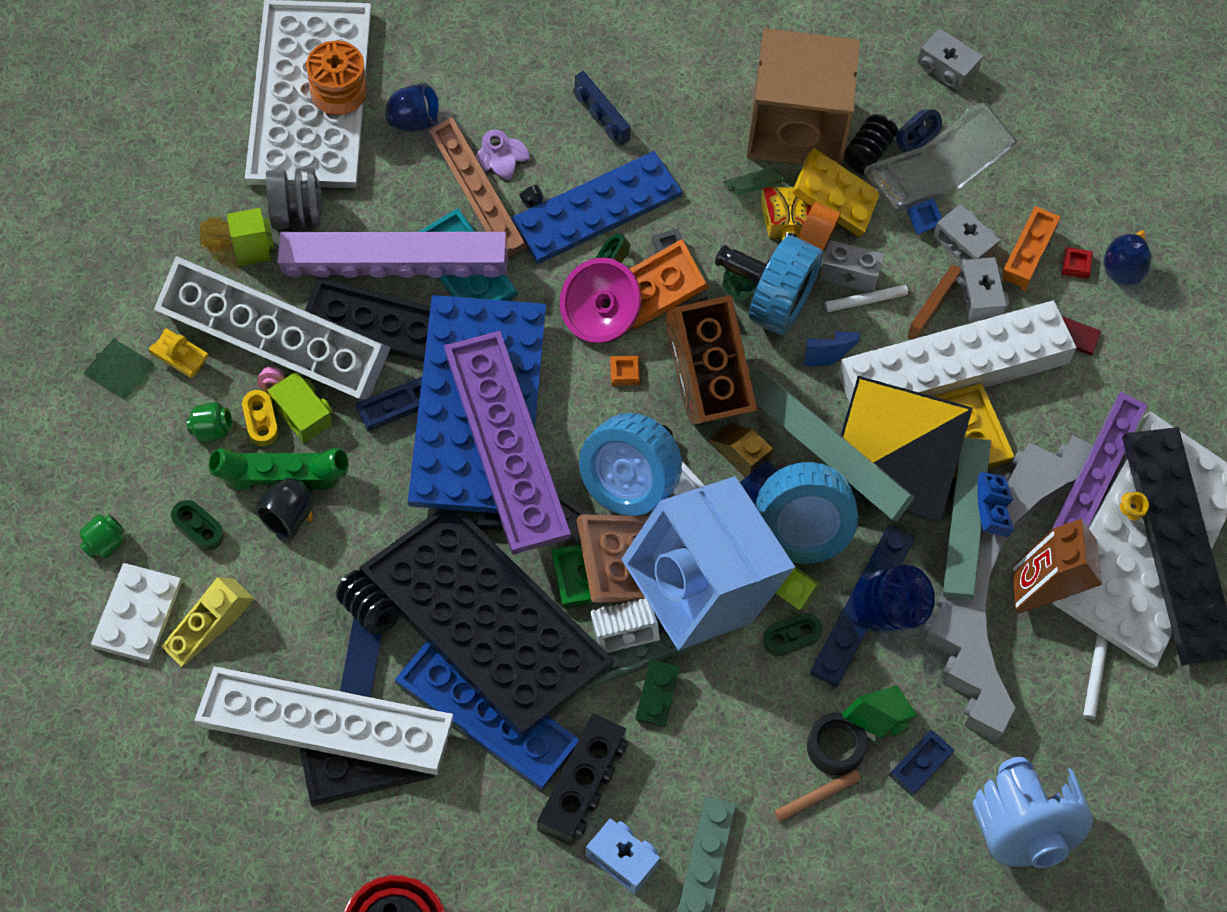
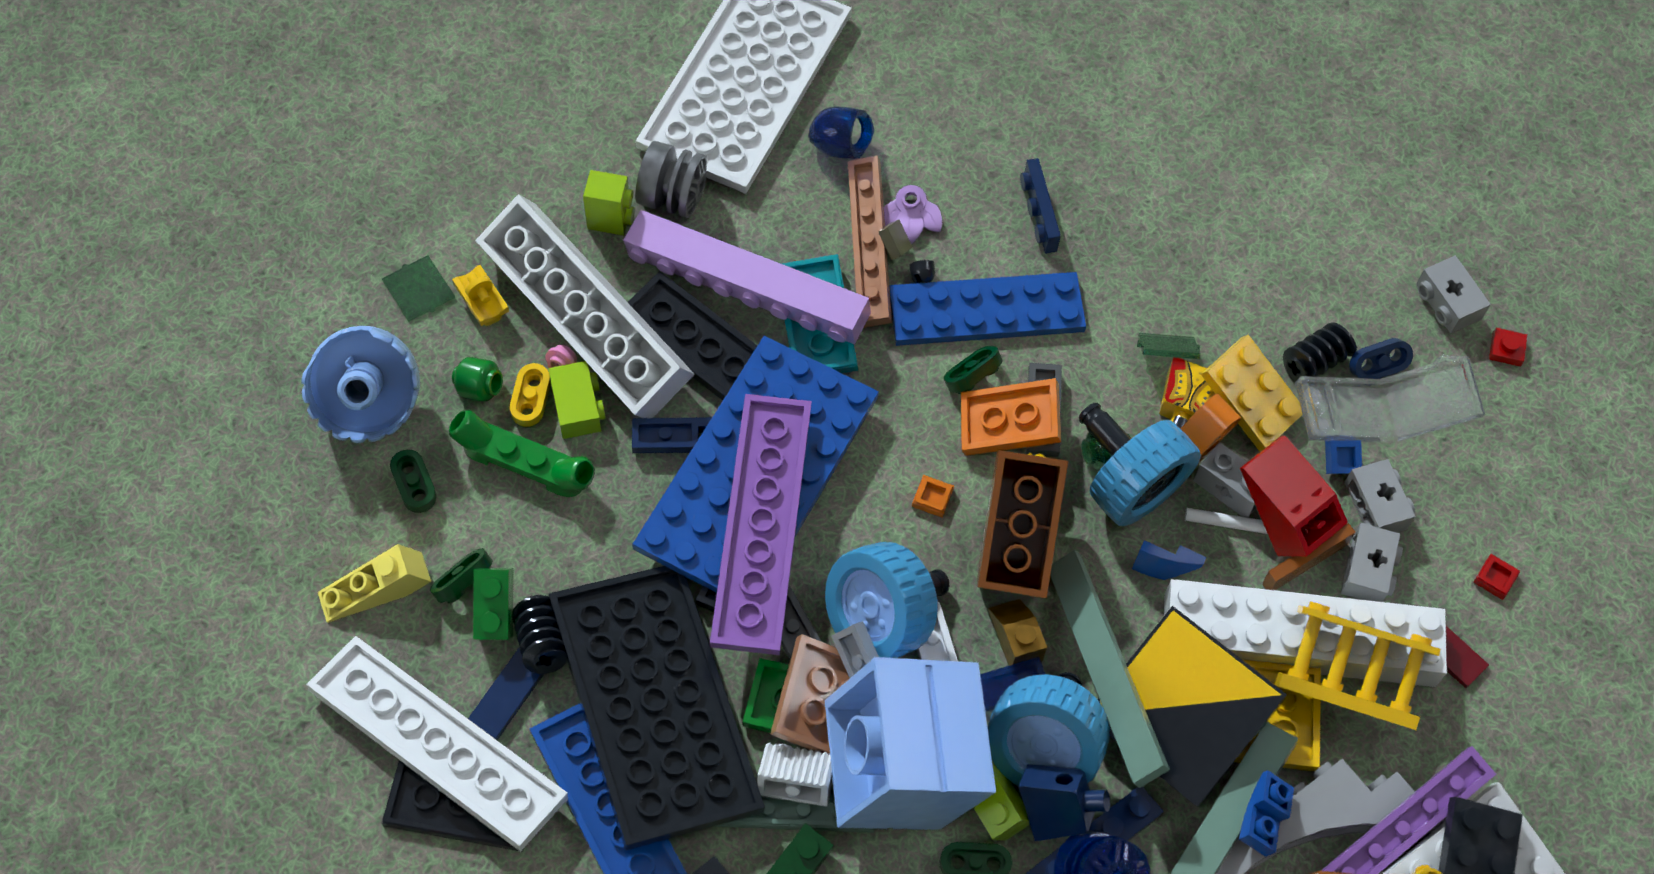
camera: 25 degrees right, 0 degrees up
green head [79,514,125,559] -> none
white plate [91,563,182,664] -> none
clear yellow gear [200,217,231,252] -> none
black piece [255,478,314,544] -> none
orange wheel [306,40,367,115] -> none
dark pink dish [560,258,641,343] -> none
medium nougat piece [746,28,860,166] -> none
orange container [1003,206,1061,292] -> none
clear blue piece [1103,230,1152,285] -> none
none -> light blue piece [301,326,420,443]
none -> dark green plate [430,548,493,603]
none -> green brick [473,568,514,640]
none -> light grey plate [832,621,879,678]
none -> olive tile [878,219,912,260]
none -> dark blue torso [1019,764,1110,841]
none -> red slope [1240,436,1348,557]
none -> yellow fence [1274,601,1441,730]
none -> red plate [1489,327,1527,367]

